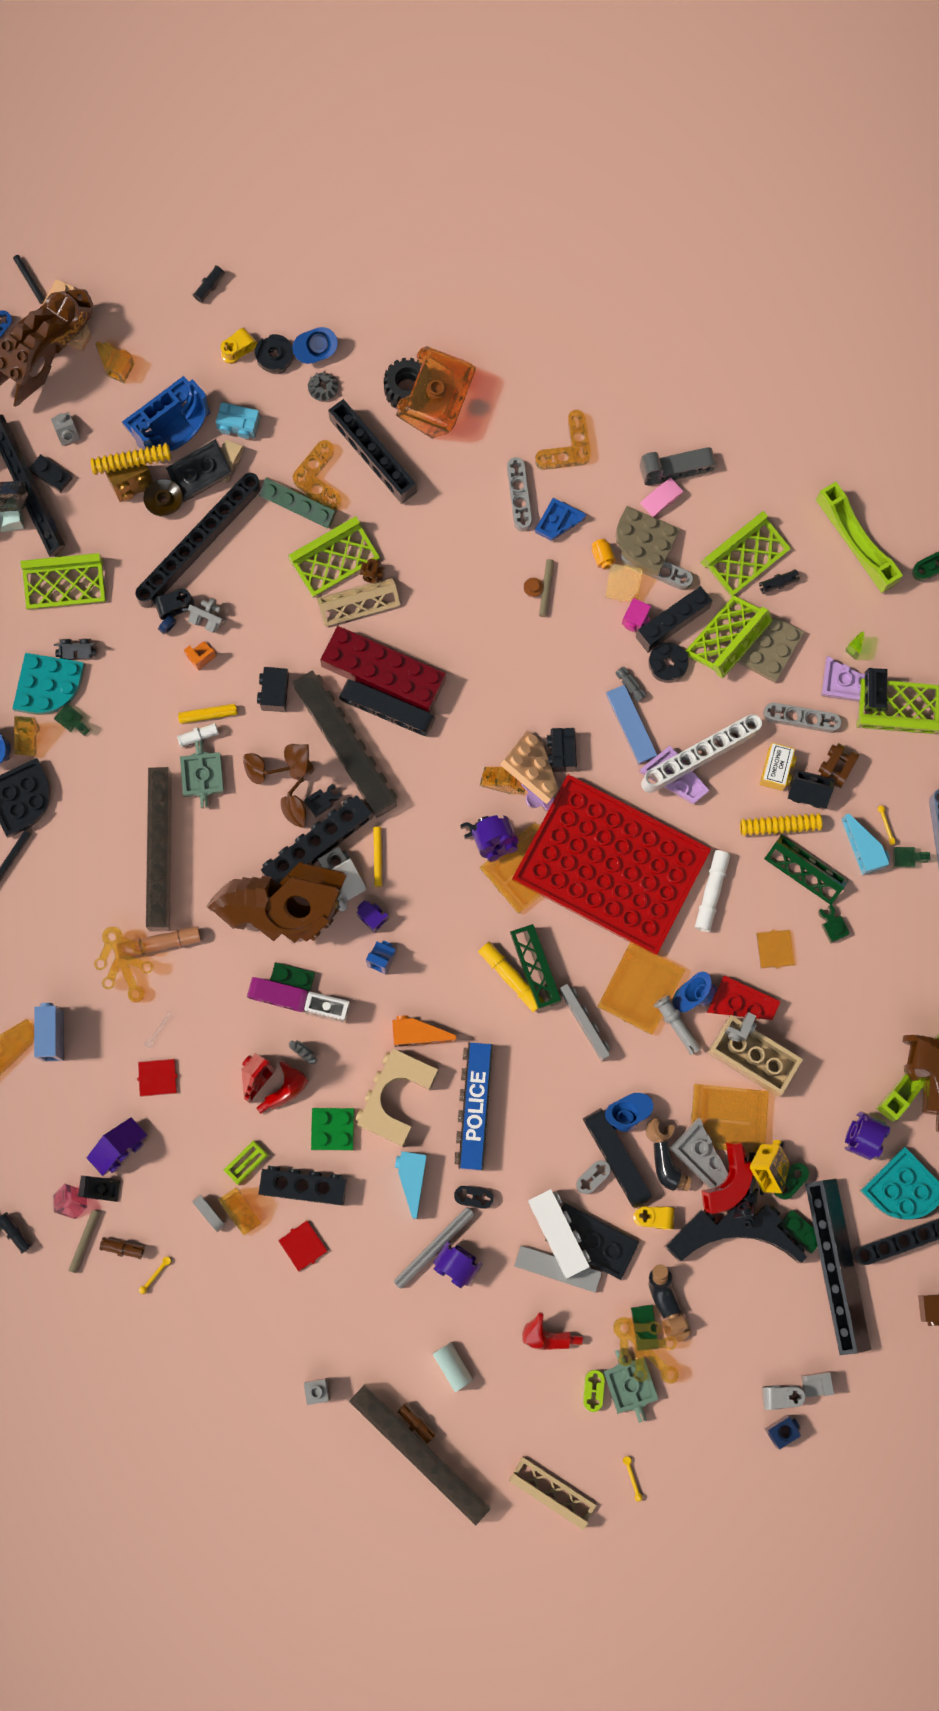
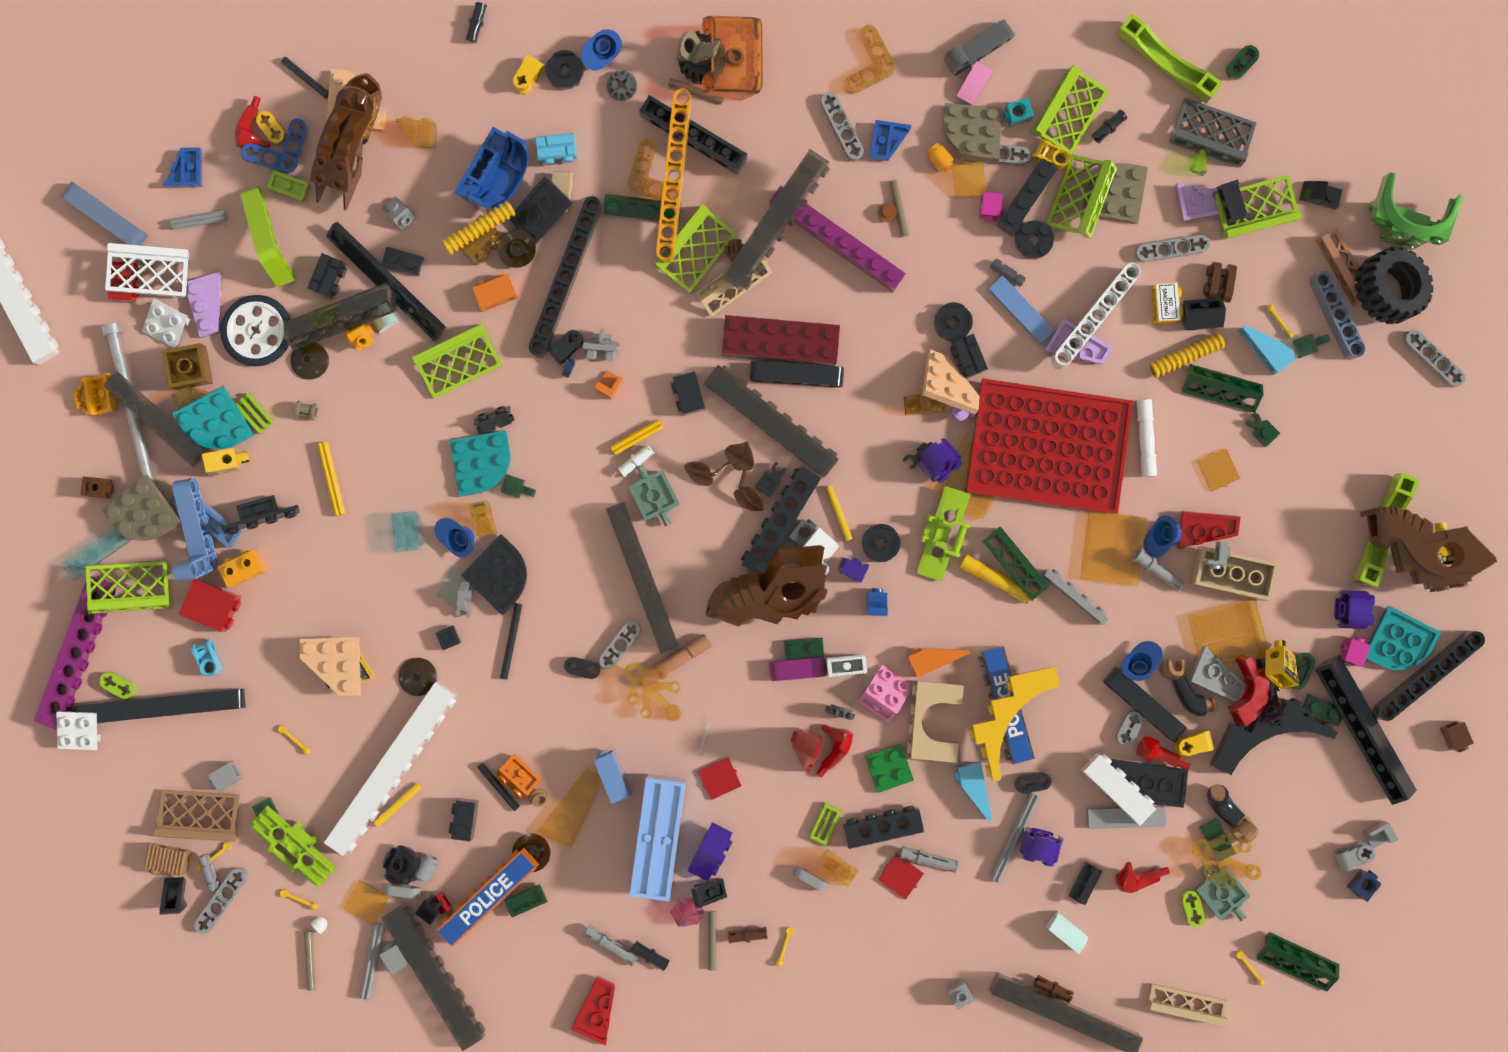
camera: 20 degrees left, 10 degrees up
none -> orange brick [472,273,518,312]
none -> black beam [564,657,601,679]
none -> light grey beam [599,621,641,669]
none -> light blue brick [630,774,687,902]
none -> light orange beam [656,88,692,263]
none -> dark tan bar [668,78,724,104]
none -> dark tan hair [676,31,720,63]
none -> clear smoke brick [722,149,830,292]
none -> magenta brick [769,185,906,292]
none -> bright pink bracket [857,665,912,723]
none -> black plate [862,524,901,562]
none -> light grey pin [899,846,959,873]
none -> lime piece [916,486,971,582]
none -> black plate [934,302,973,341]
none -> yellow arch [969,666,1060,781]
none -> teal brick [1003,98,1034,127]
none -> yellow piece [1031,139,1070,171]
none -> black hinge [1068,862,1103,905]
none -> red animal [1136,736,1191,771]
none -> dark grey fence [1169,98,1256,167]
none -> dark green fence [1257,932,1340,992]
none -> dark pink brick [1340,636,1370,667]

